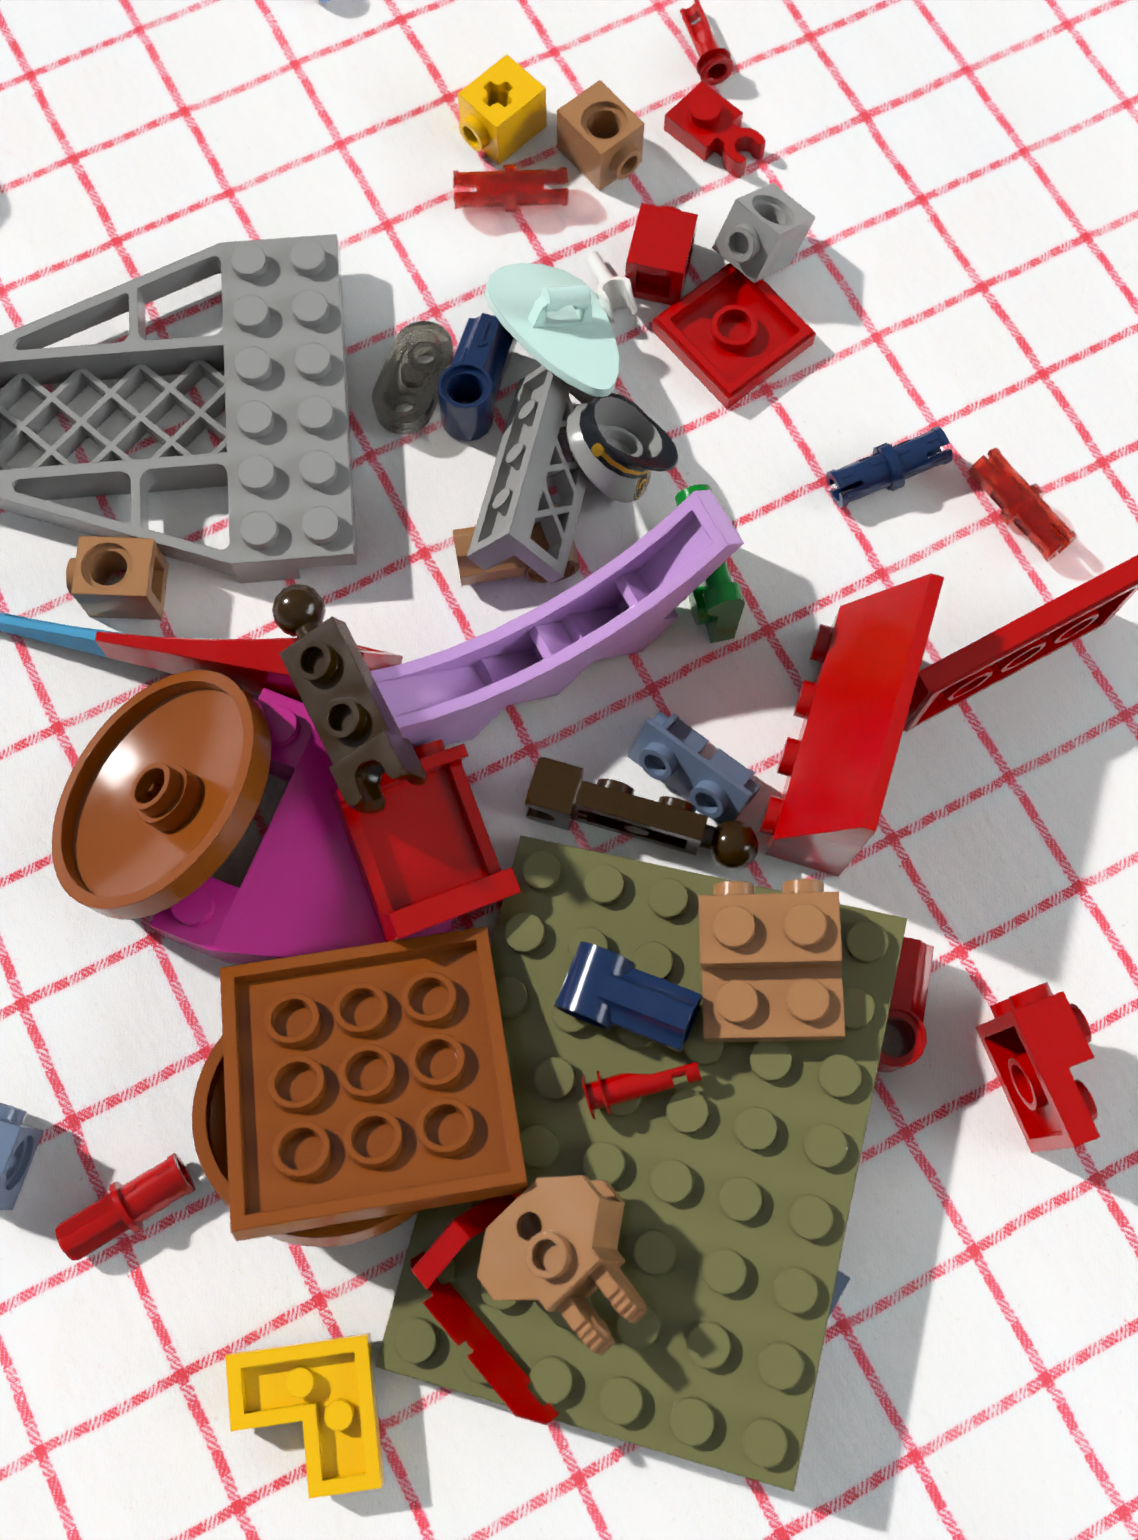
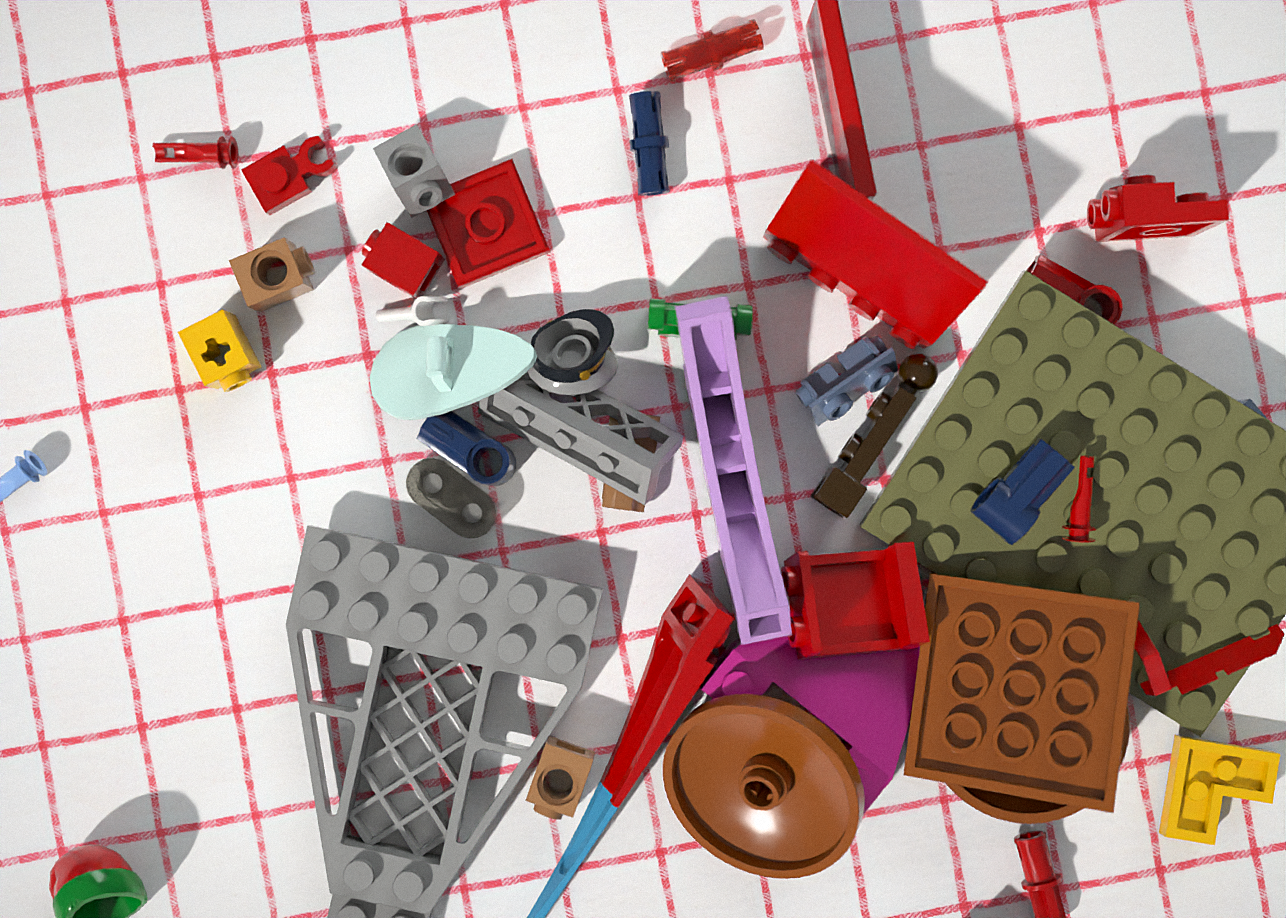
camera: 70 degrees left, 15 degrees up
dark brown plate [272,584,426,814] -> none
clear red pin [453,164,568,212] -> none
medium nougat hinge [477,1175,648,1356] -> none
medium nougat plate [698,879,845,1042] -> none

